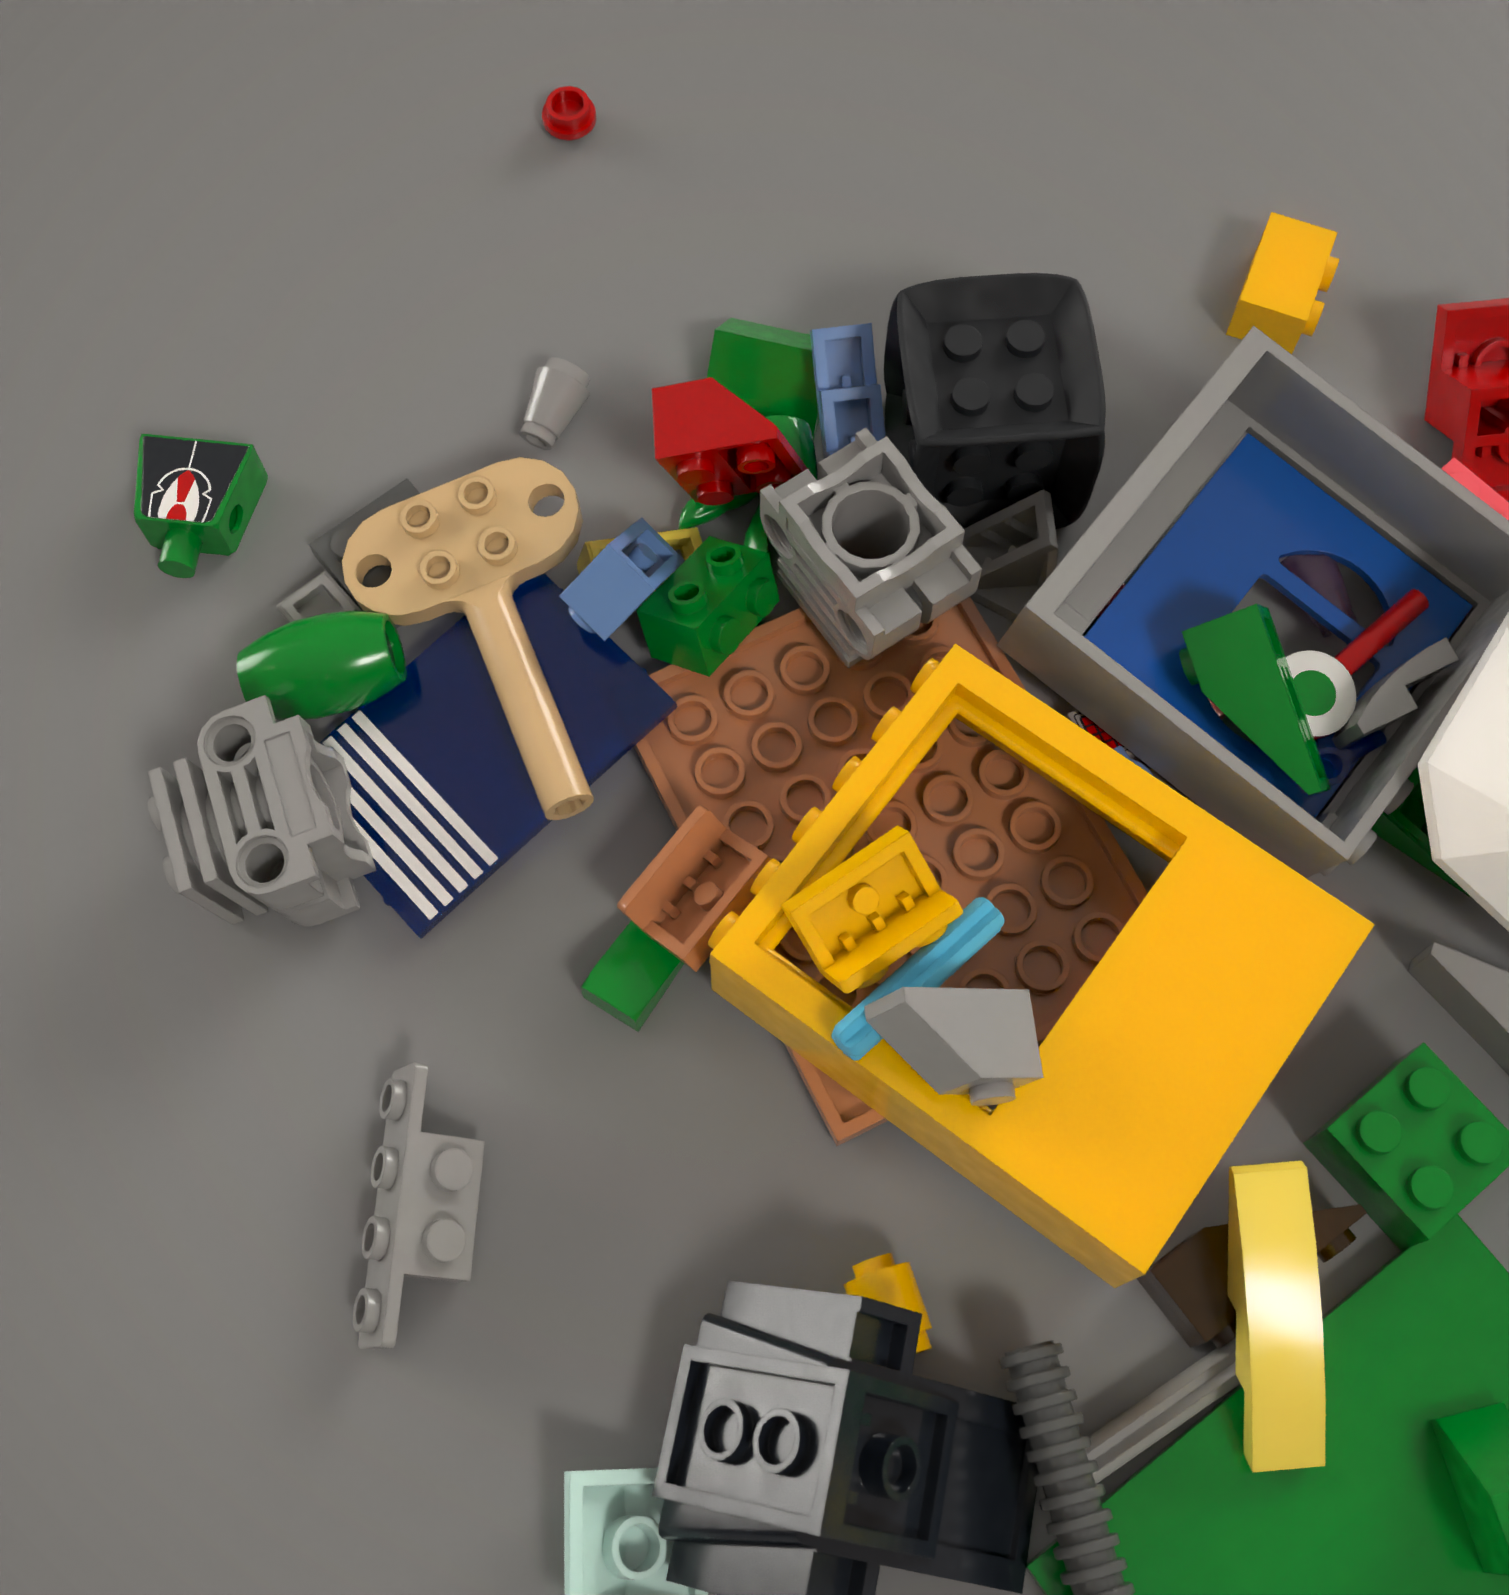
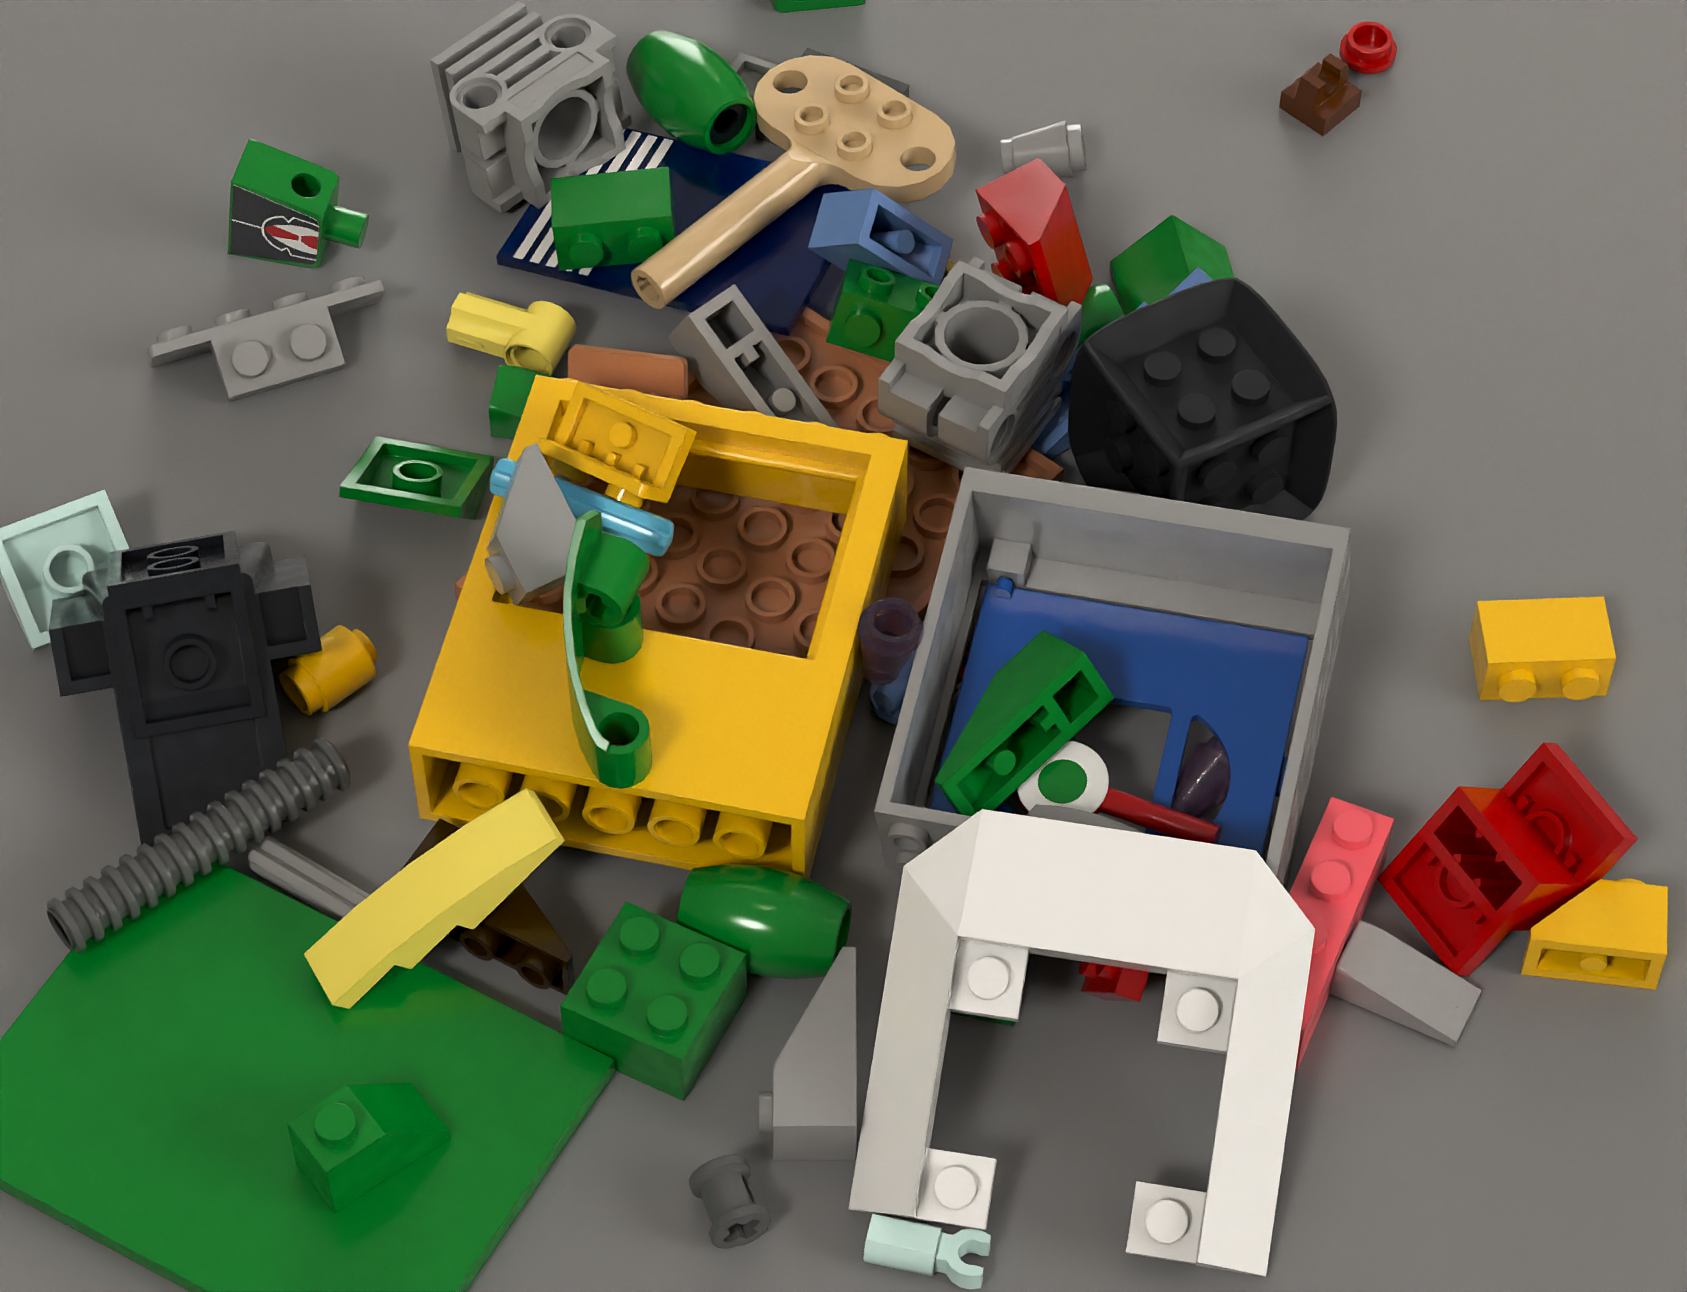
camera: 65 degrees right, 15 degrees down
none -> torso [228,139,369,269]
none -> green slope [339,436,494,520]
none -> light yellow piece [446,292,577,376]
none -> green brick [551,167,677,271]
none -> green panel [563,510,652,789]
none -> light grey slope [667,284,839,428]
none -> green piece [676,863,852,979]
none -> cone [858,597,924,685]
none -> reddish brown tile [1279,53,1362,136]

